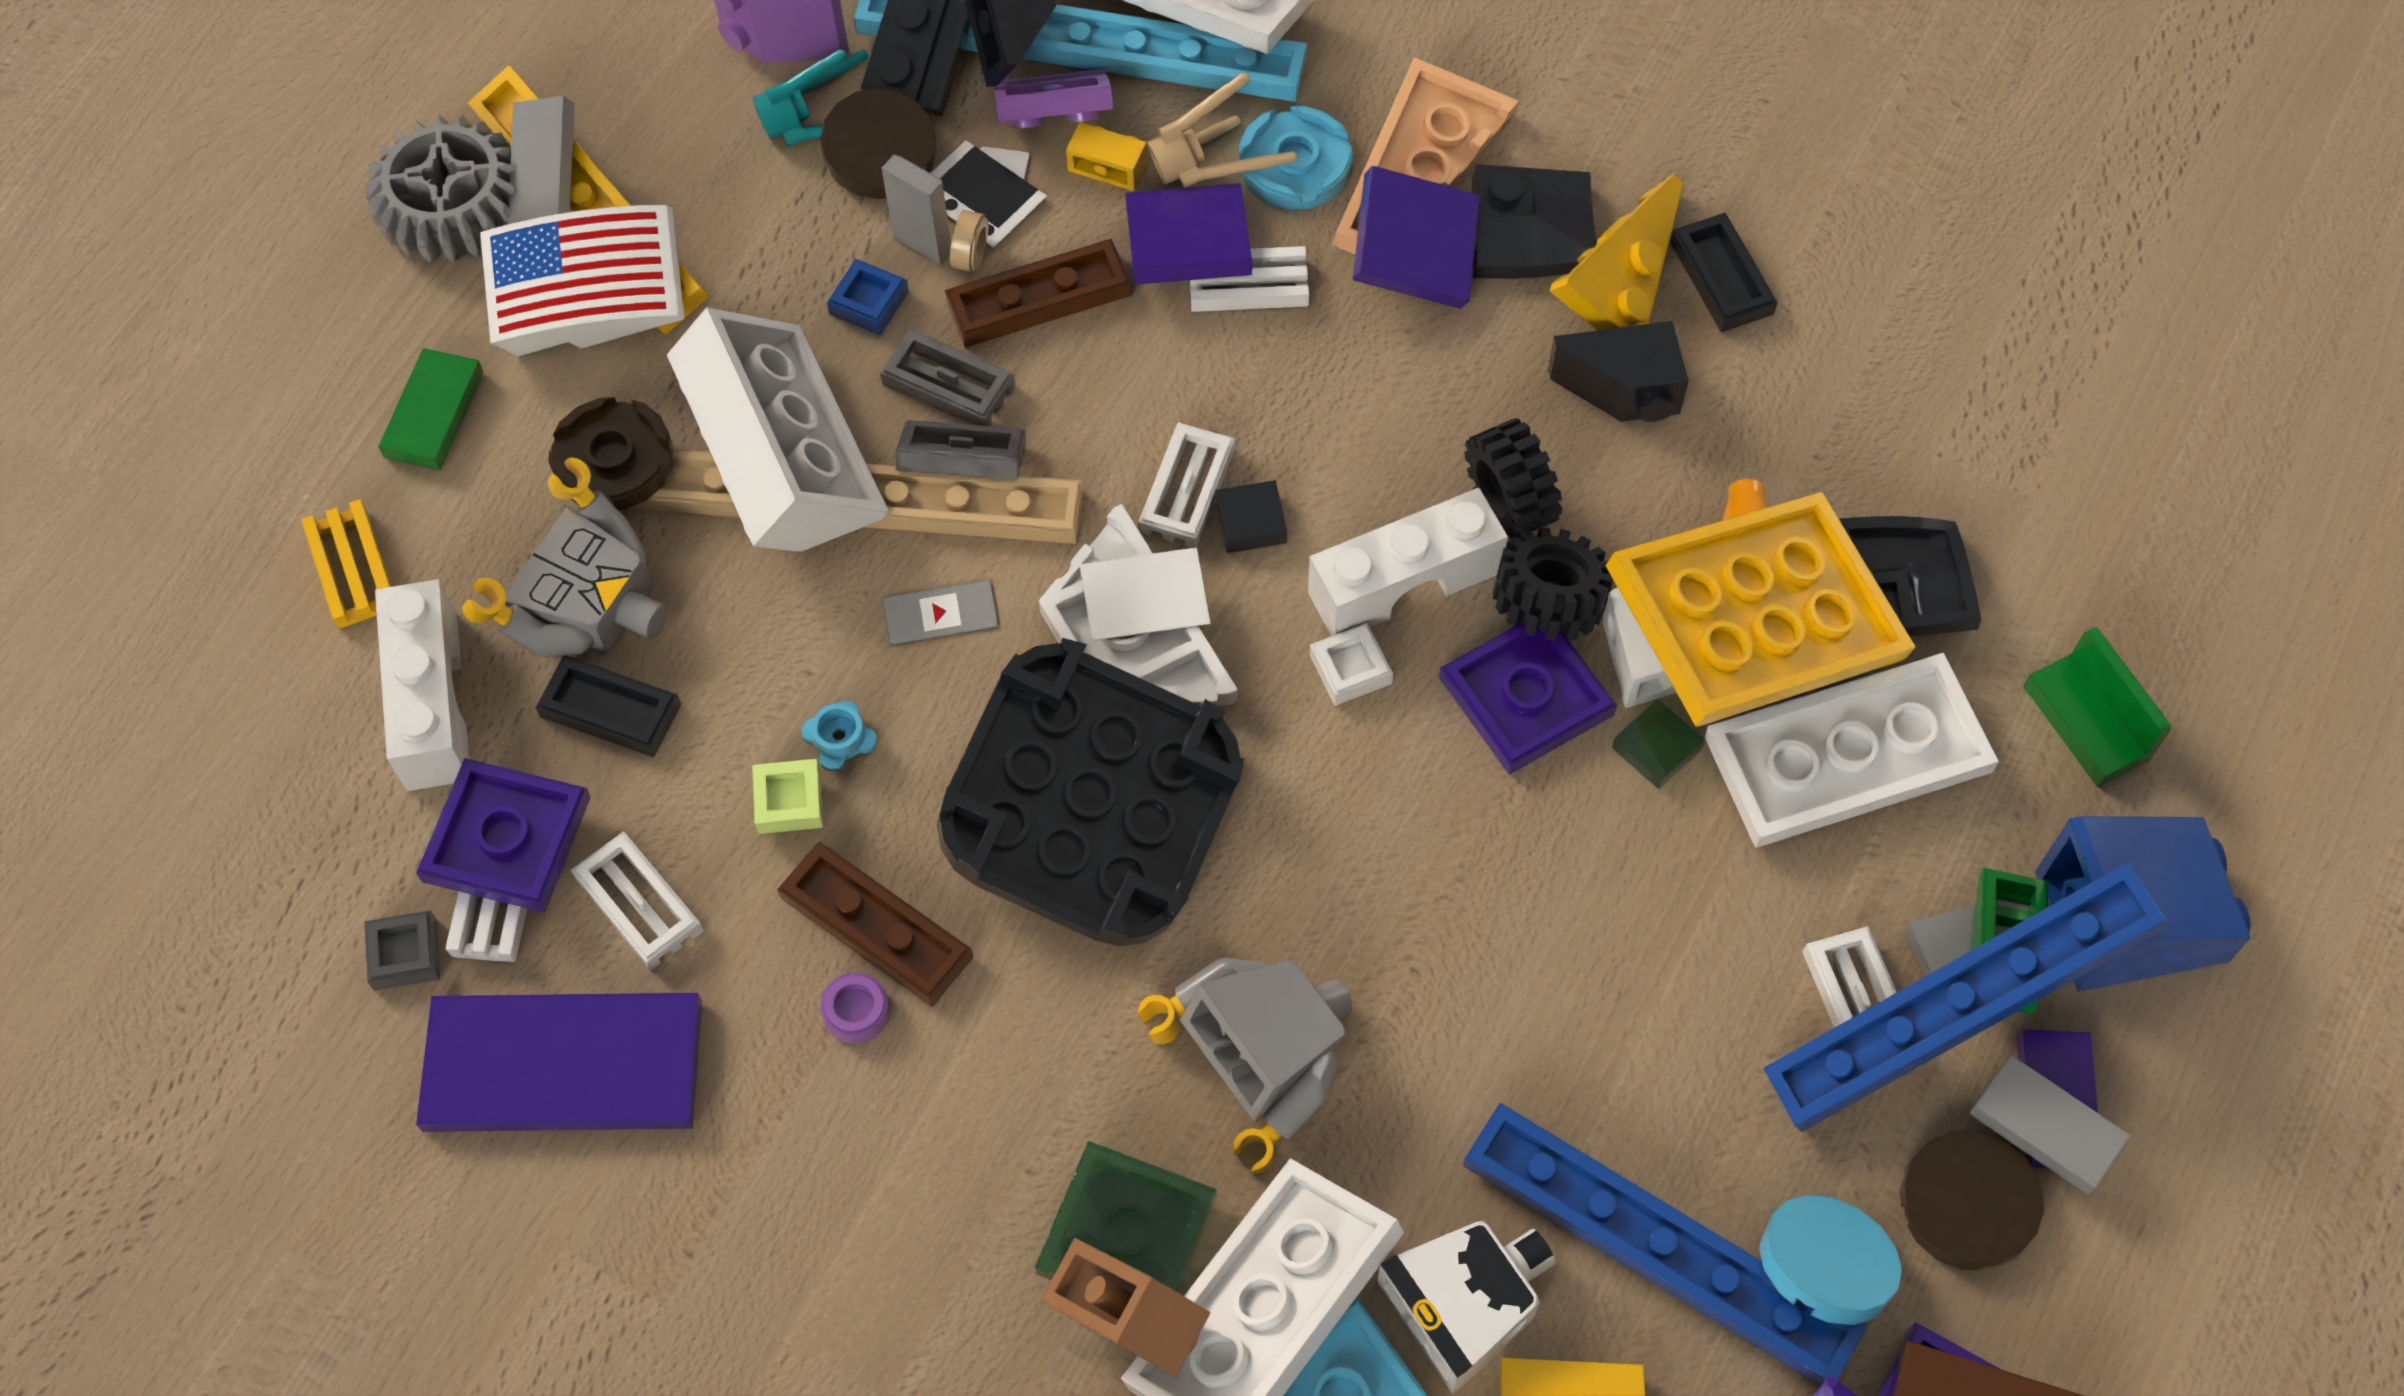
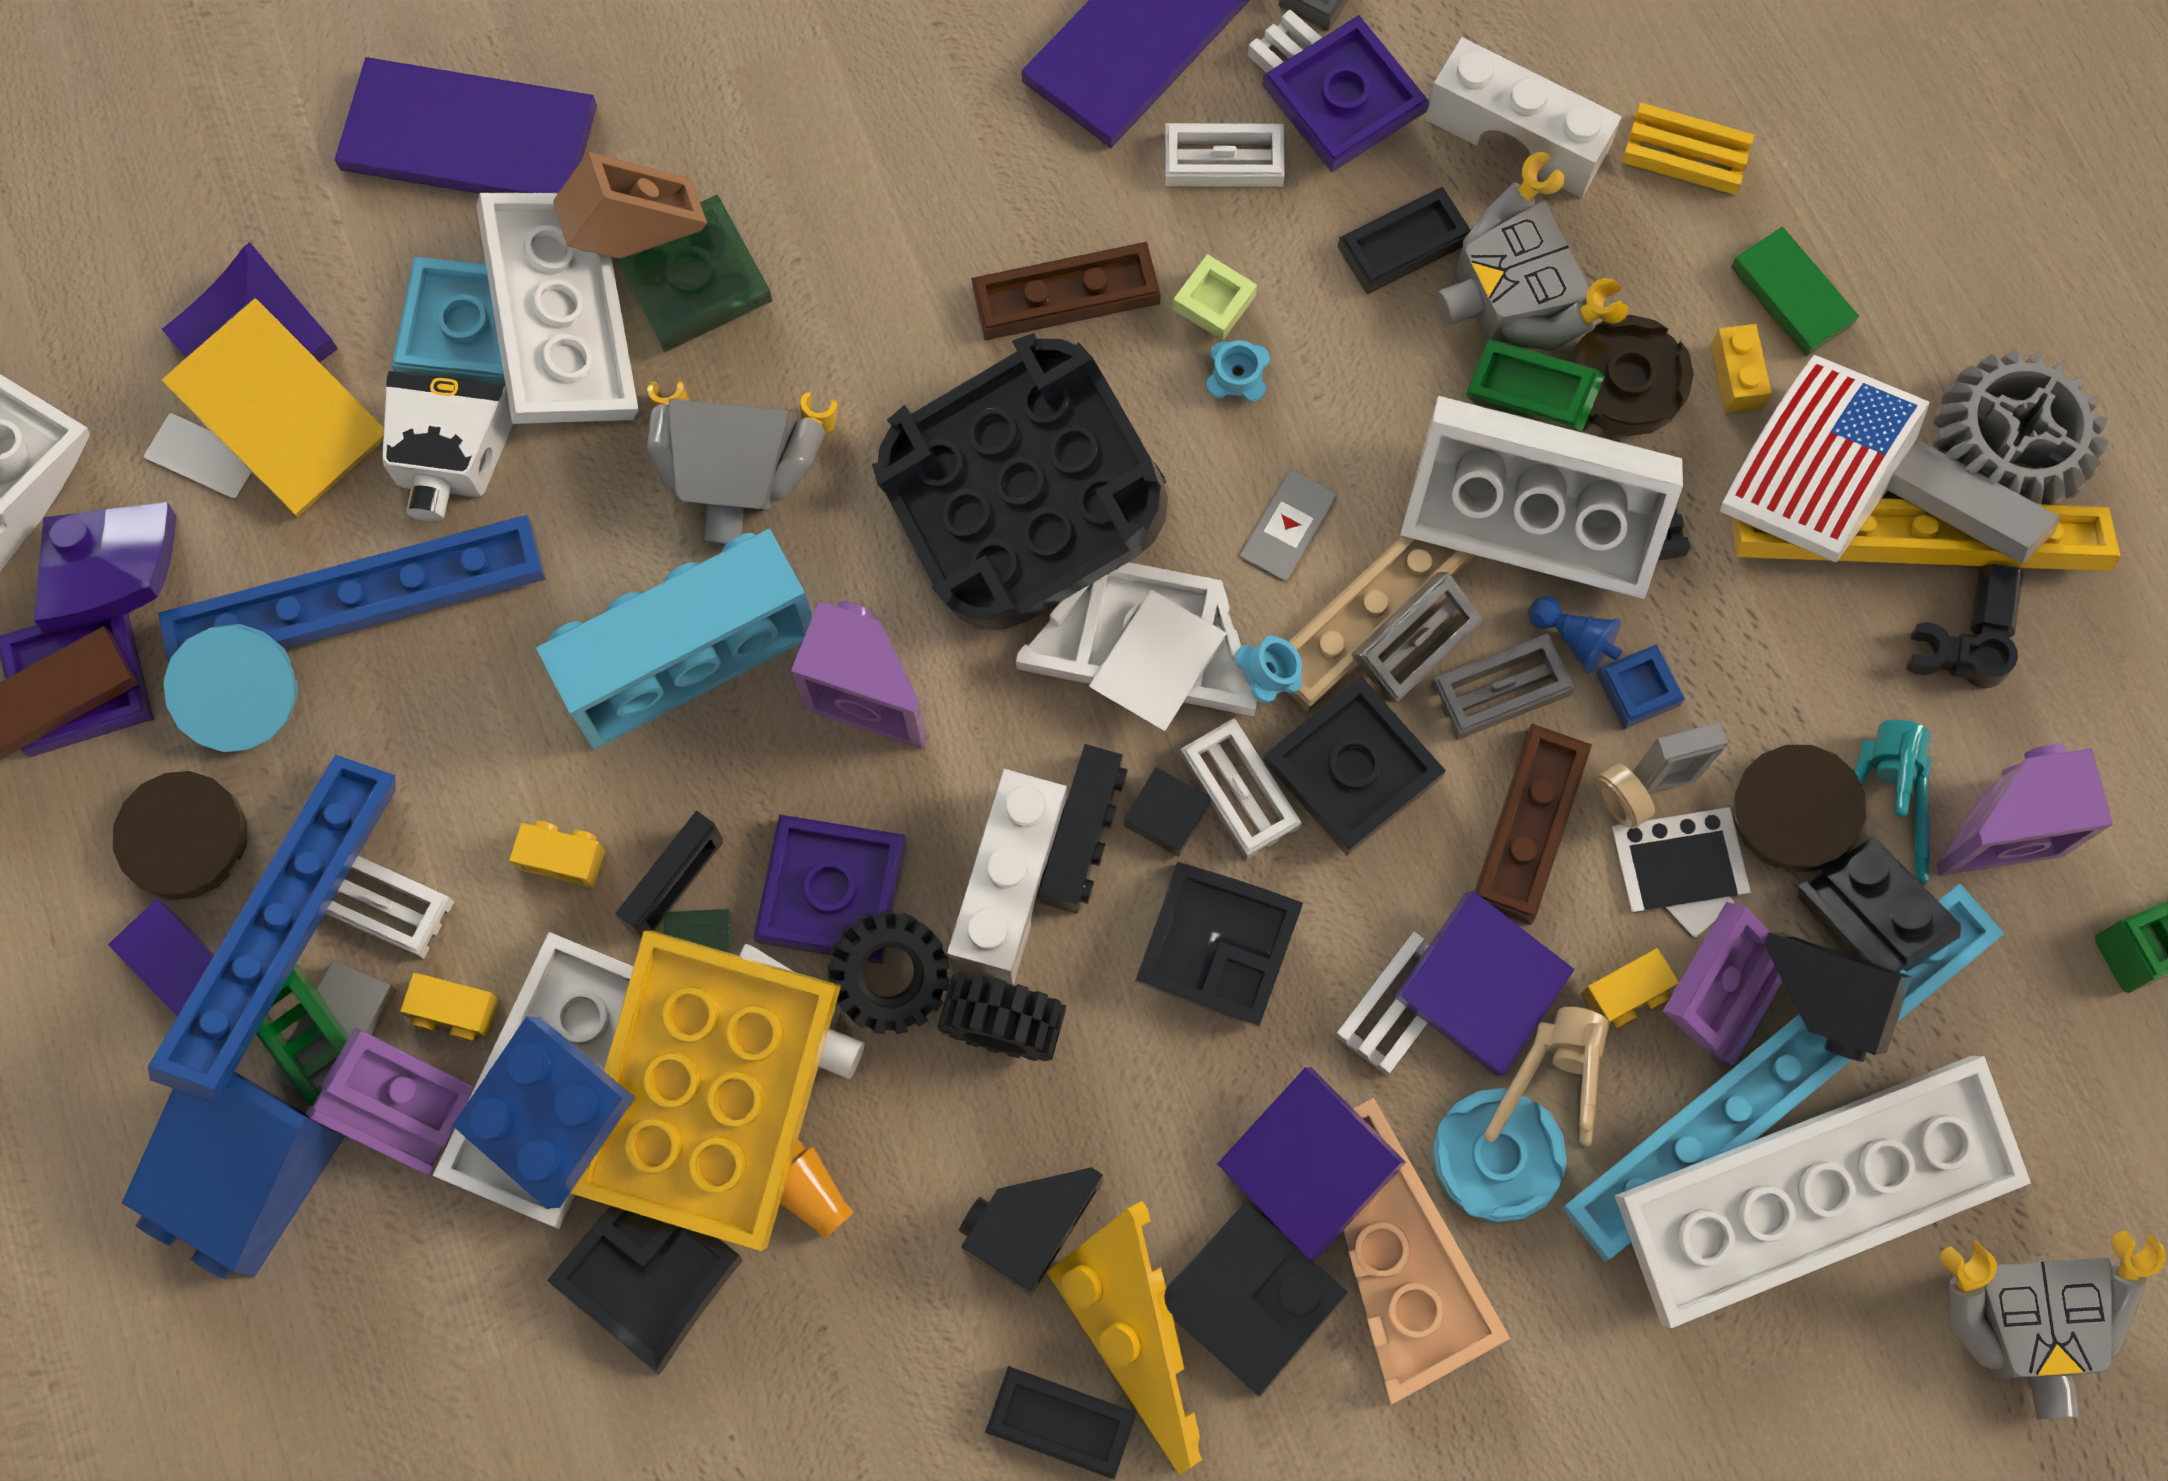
camera: 130 degrees right, 10 degrees up
medium lavender tile [821,973,890,1044] -> none
white tile [1309,623,1393,706] -> none
light grey tile [1969,1054,2131,1196] -> none
green panel [2023,627,2171,787] -> none
none -> medium lavender plate [305,1027,475,1176]
none -> yellow piece [400,972,500,1042]
none -> blue plate [452,1016,635,1209]
none -> yellow piece [509,820,606,889]
none -> medium azure brick [536,528,812,750]
none -> black tile [615,810,723,939]
none -> medium lavender slope [791,601,927,749]
none -> black piece [1039,744,1128,914]
none -> black plate [1134,862,1303,1027]
none -> medium azure plate [1235,635,1302,704]
none -> black plate [1264,676,1446,856]
none -> green tile [1465,338,1605,433]
none -> blue piece [1528,596,1622,674]
none -> yellow piece [1710,324,1772,413]
none -> black bar [1906,564,2023,688]

